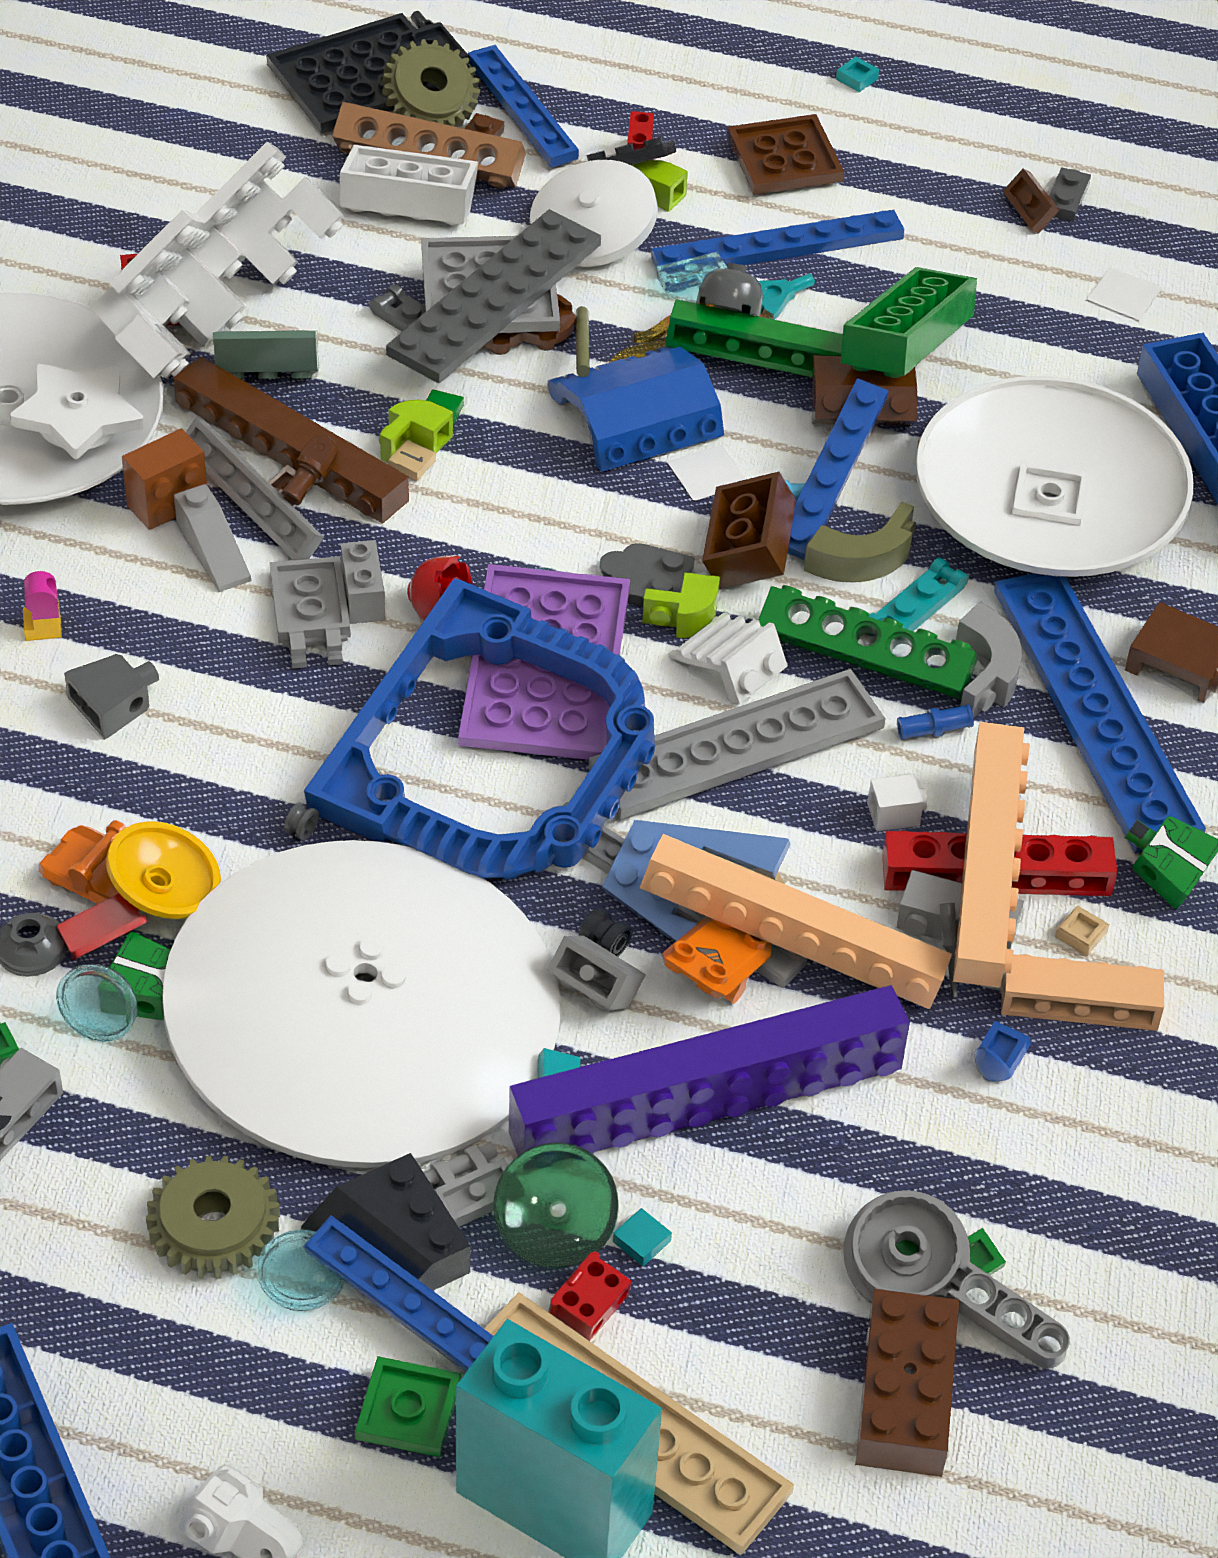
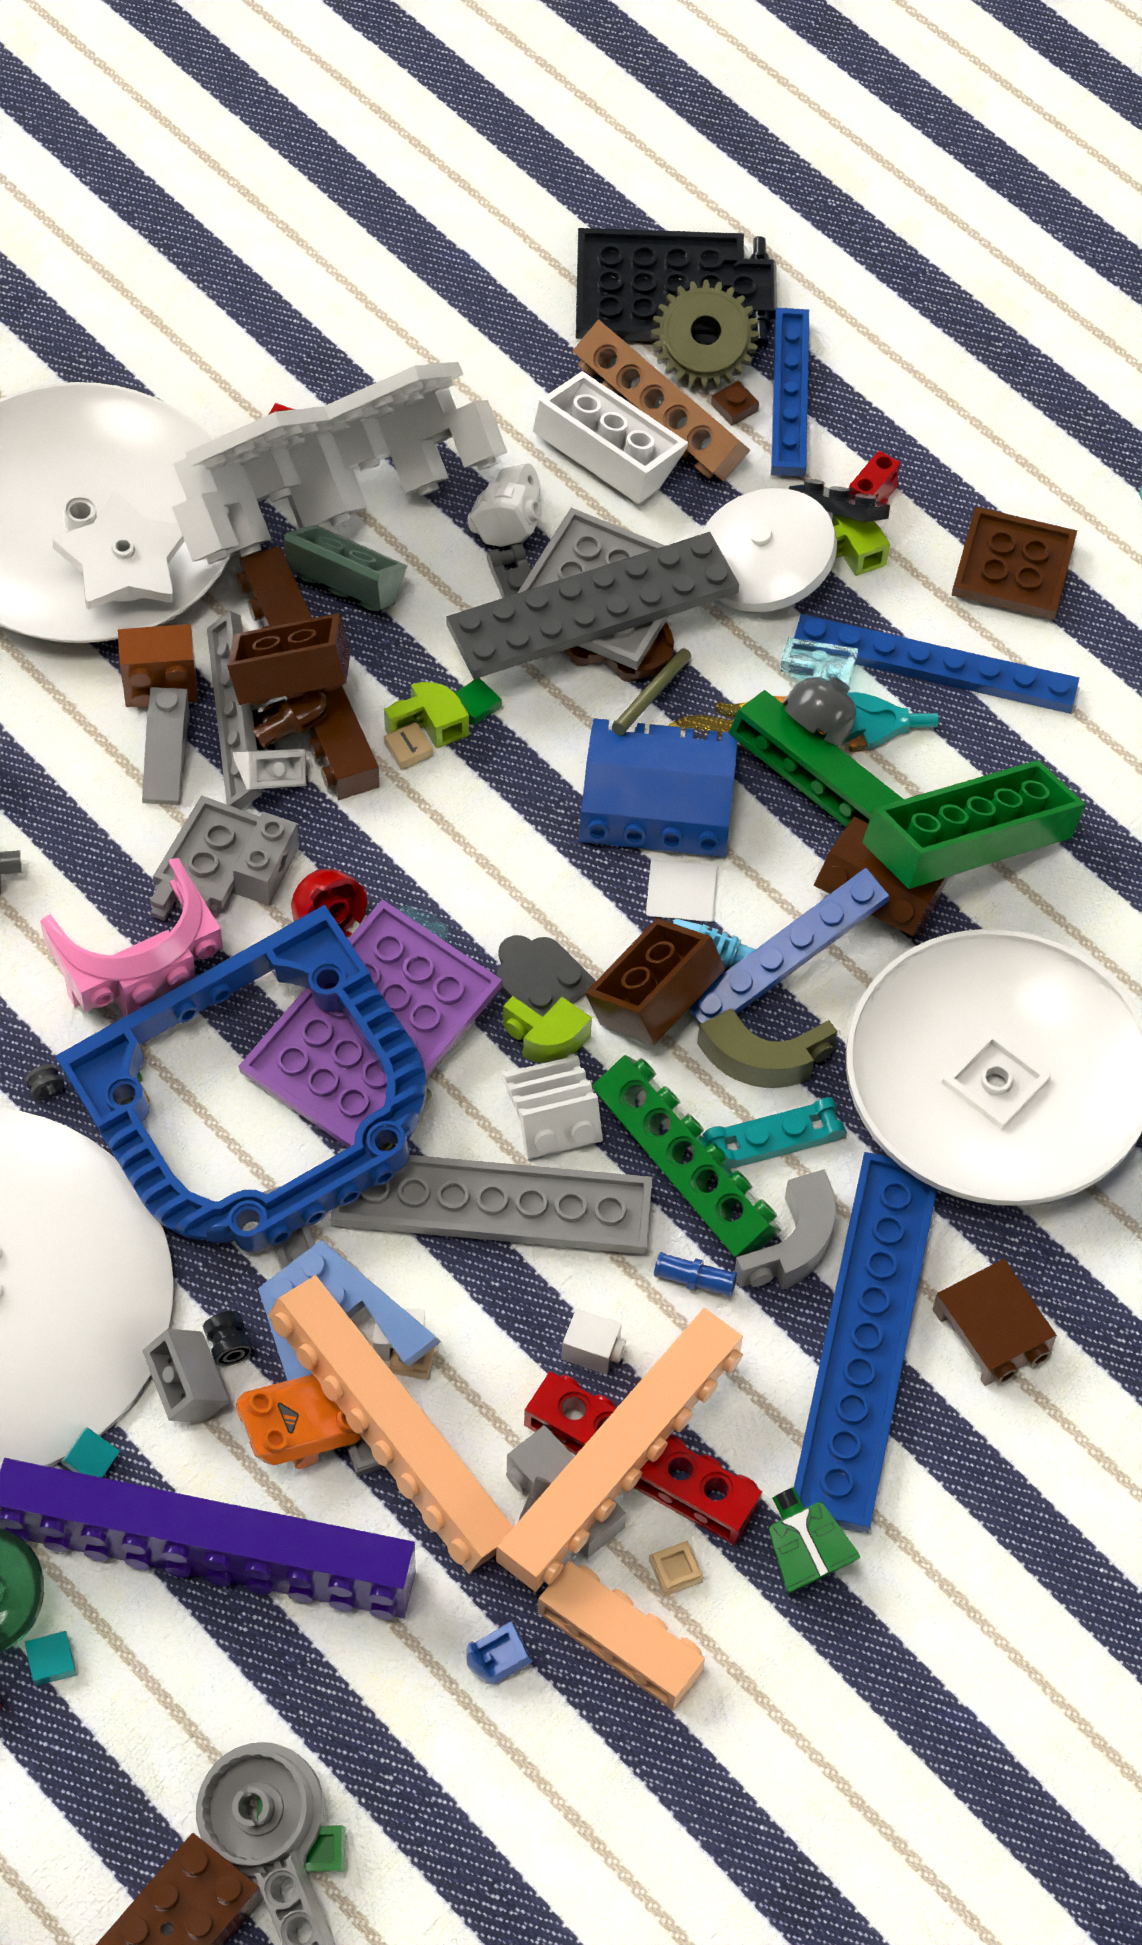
camera: 30 degrees right, 10 degrees up
none -> bright pink piece [40,858,223,1017]
none -> reddish brown brick [227,613,351,705]
none -> white slope [233,749,307,789]
none -> white piece [468,463,542,547]

